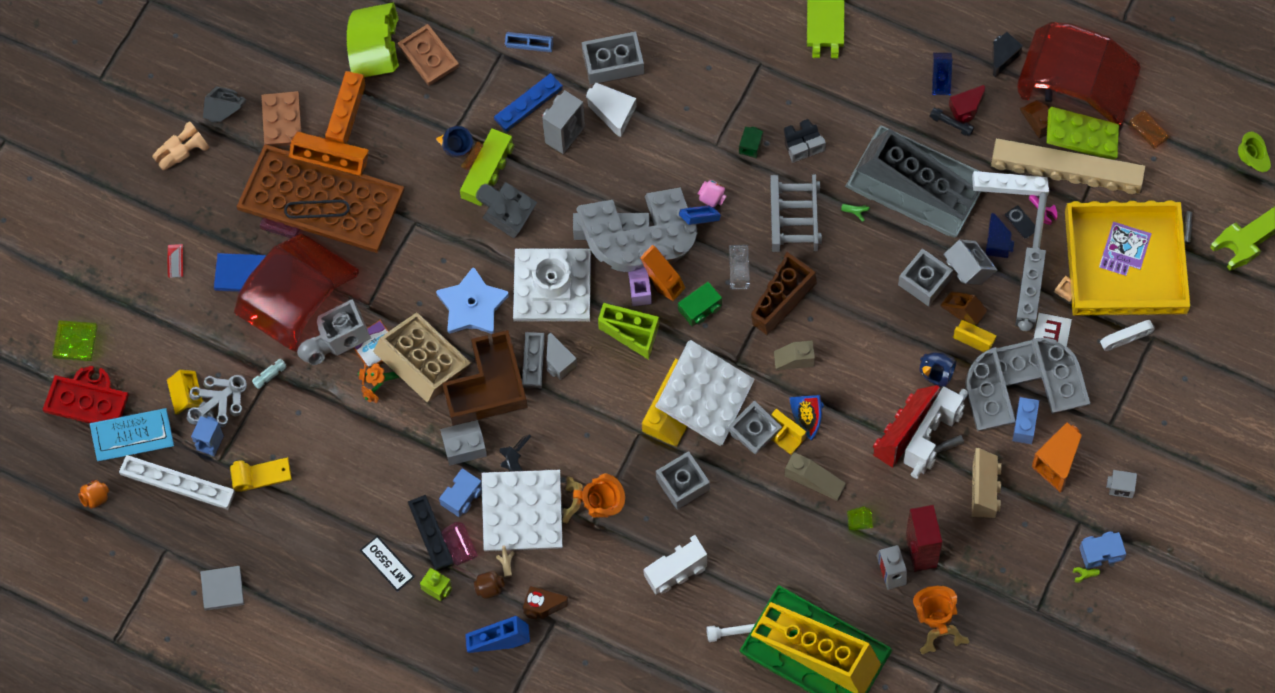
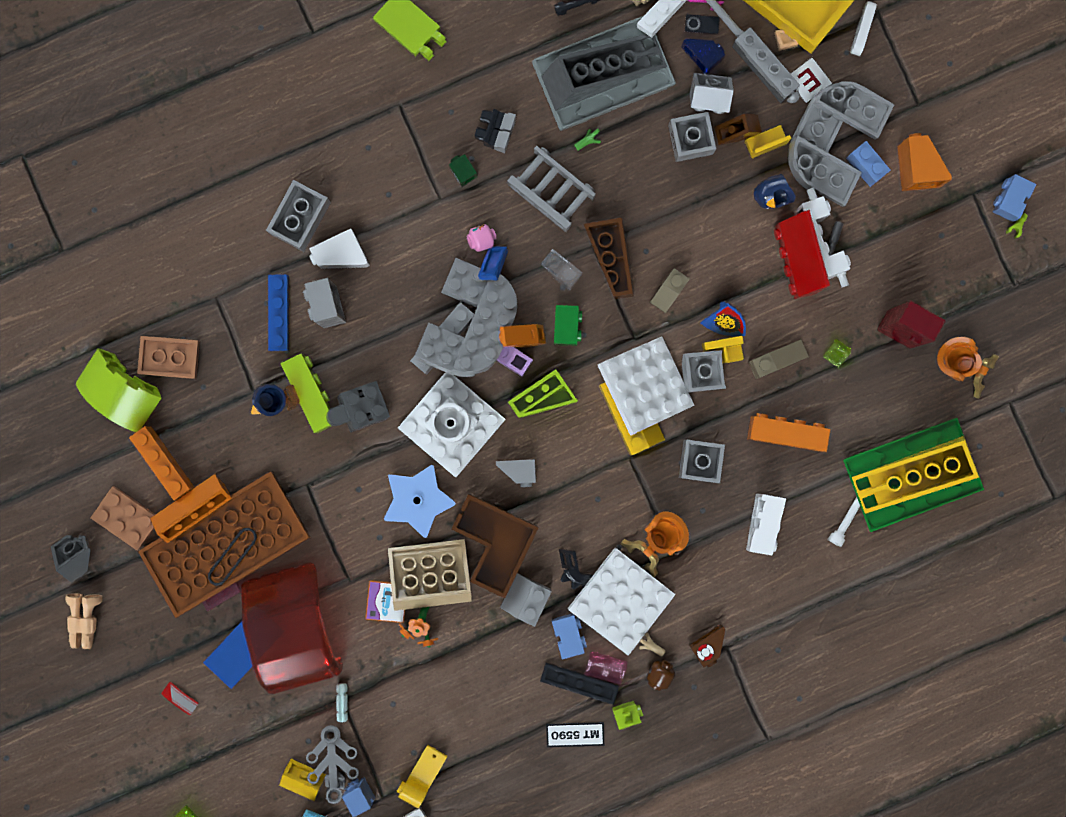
camera: 55 degrees left, 20 degrees up
light grey brick [297,299,372,365] -> none
blue slope [465,616,530,653] -> none
medium blue piece [505,32,553,52] -> none
light grey tile [522,332,545,389] -> none
light grey torso [876,545,907,590] -> none
tan slope [972,448,1001,518] -> none
light grey brick [1106,470,1137,498] -> none
none -> orange brick [747,413,830,452]

